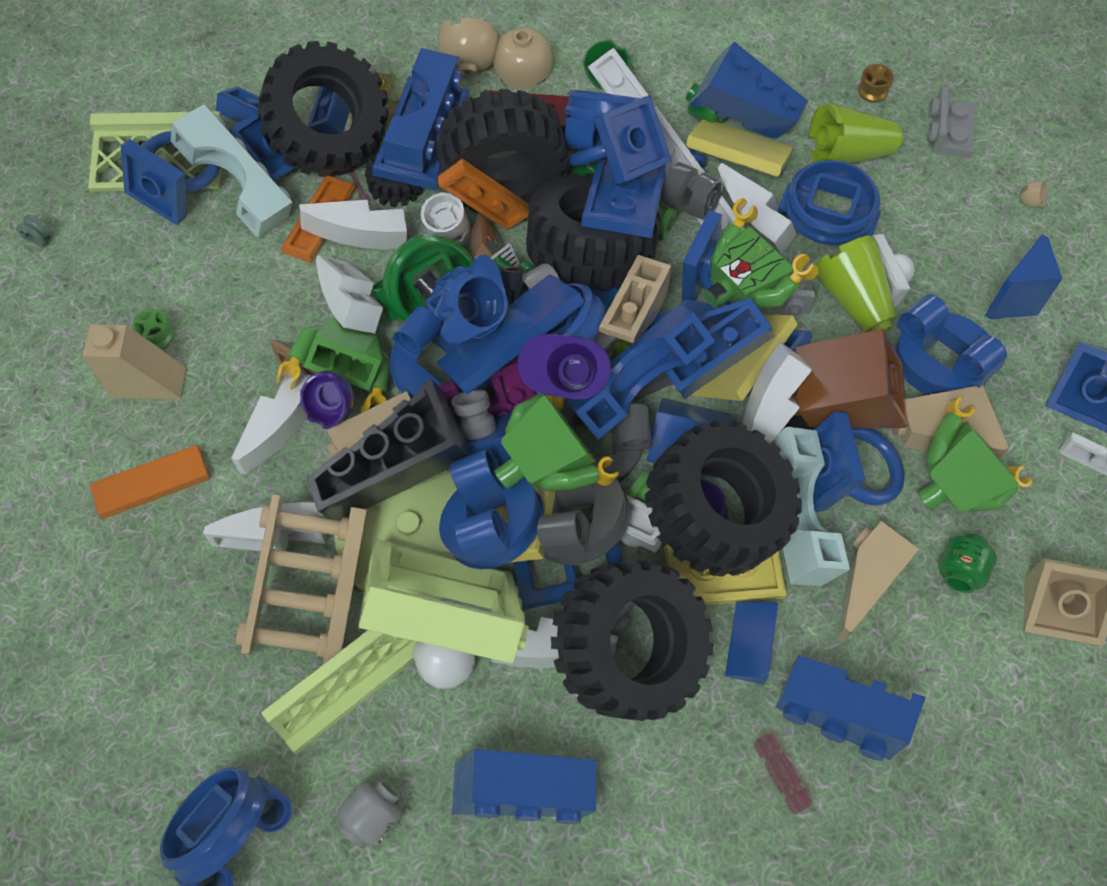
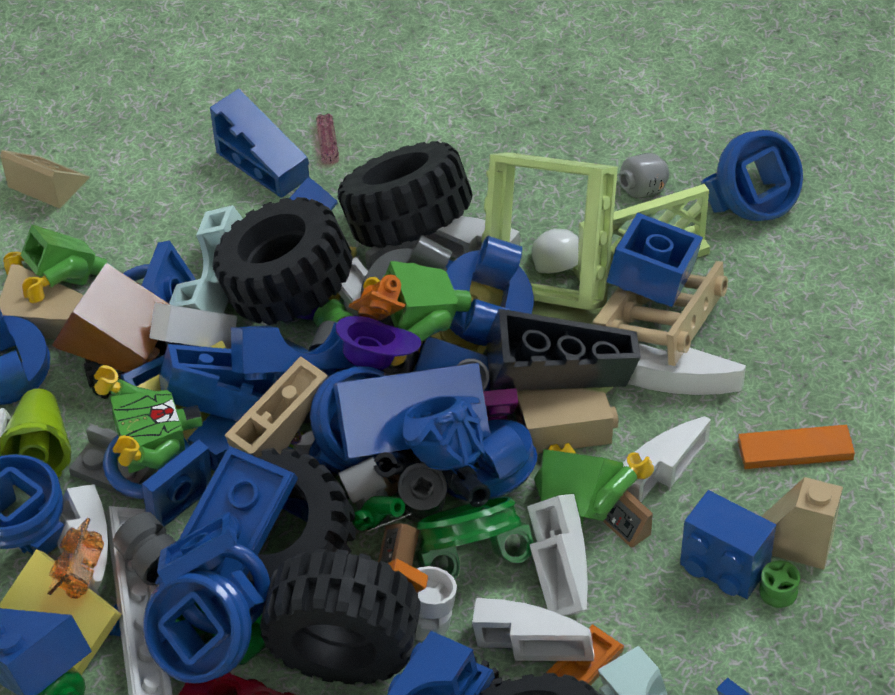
camera: 160 degrees left, 15 degrees down
dark purple hair [300,371,355,429] -> none
blue wedge [452,749,596,824] -> none
tan slope [837,521,919,643] -> none
green head [938,533,997,593] -> none
none -> clear orange hinge [47,517,104,599]
none -> orange hinge [348,275,405,321]
none -> blue brick [607,213,703,307]
none -> blue brick [680,490,777,599]

